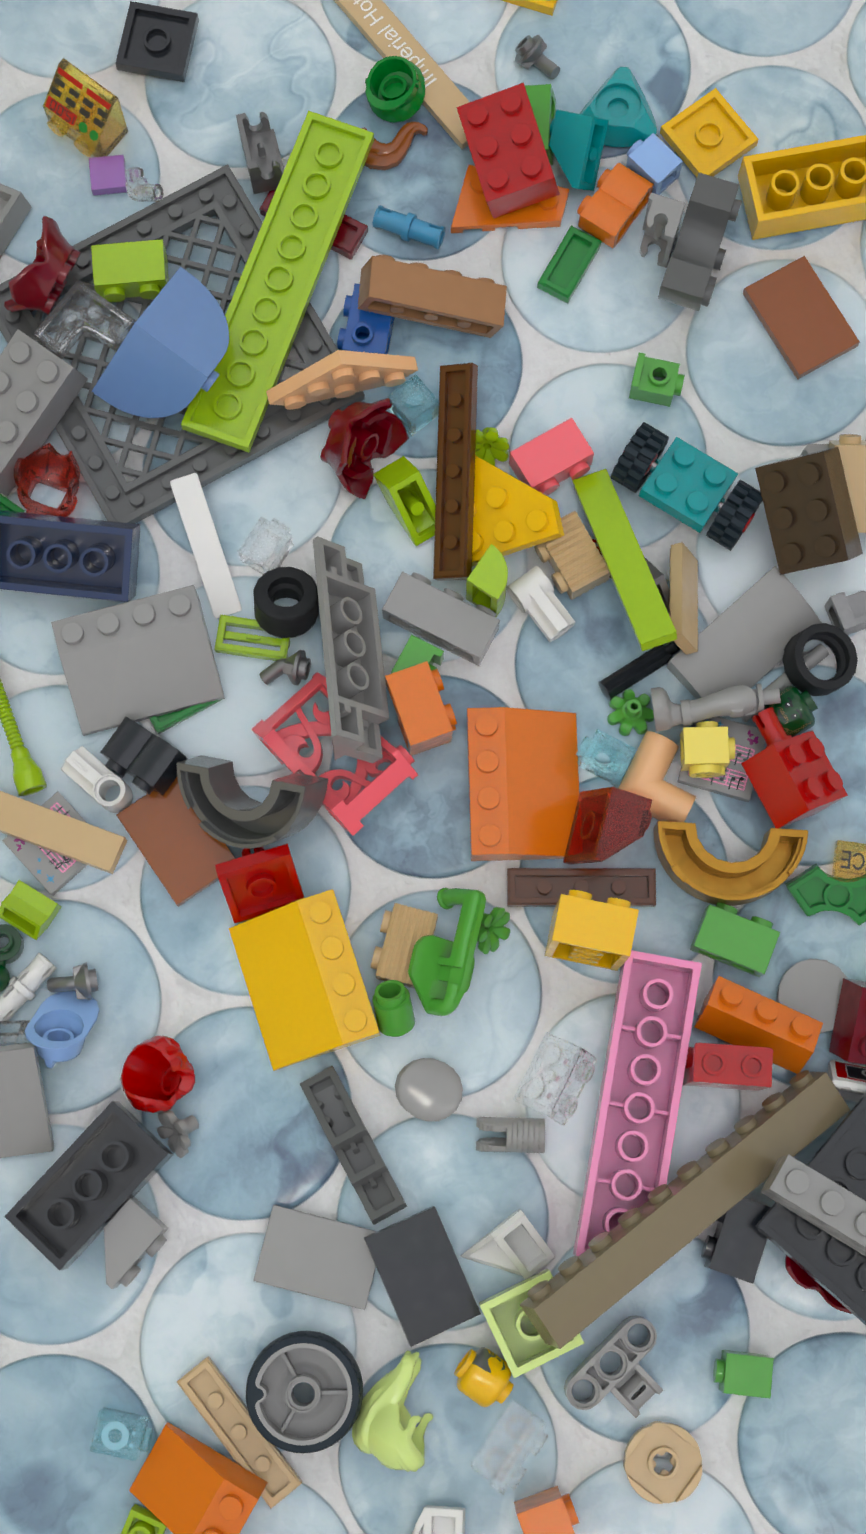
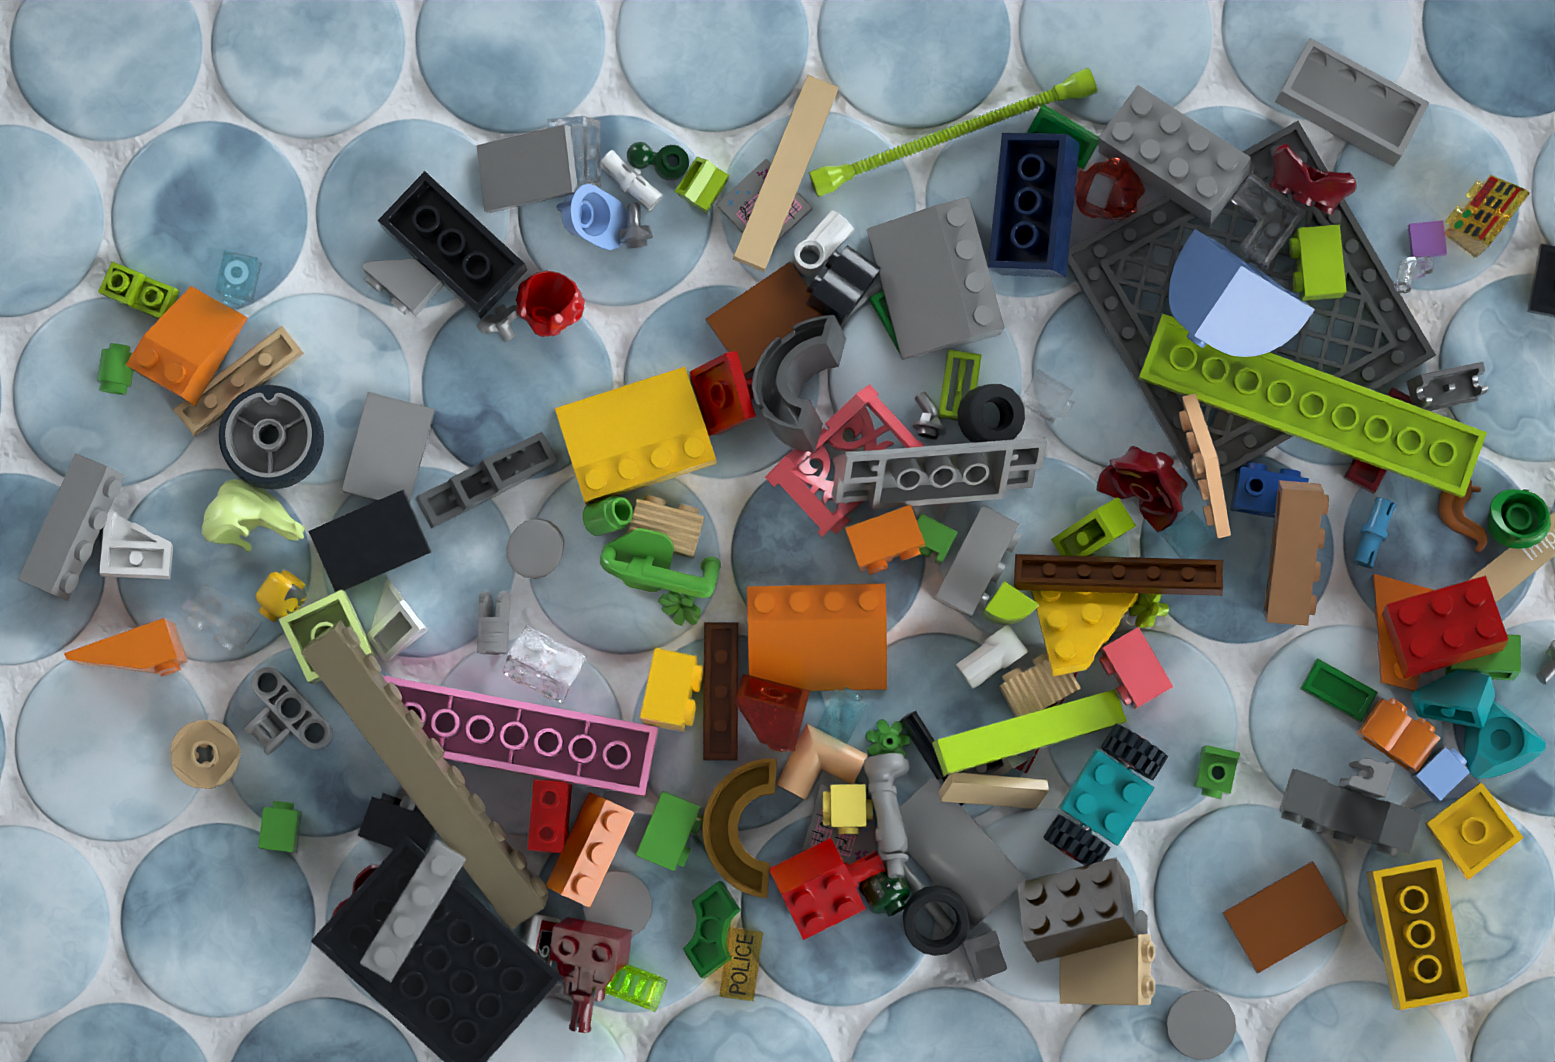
camera: 85 degrees right, 5 degrees up
white sticker [170,473,242,619] -> none

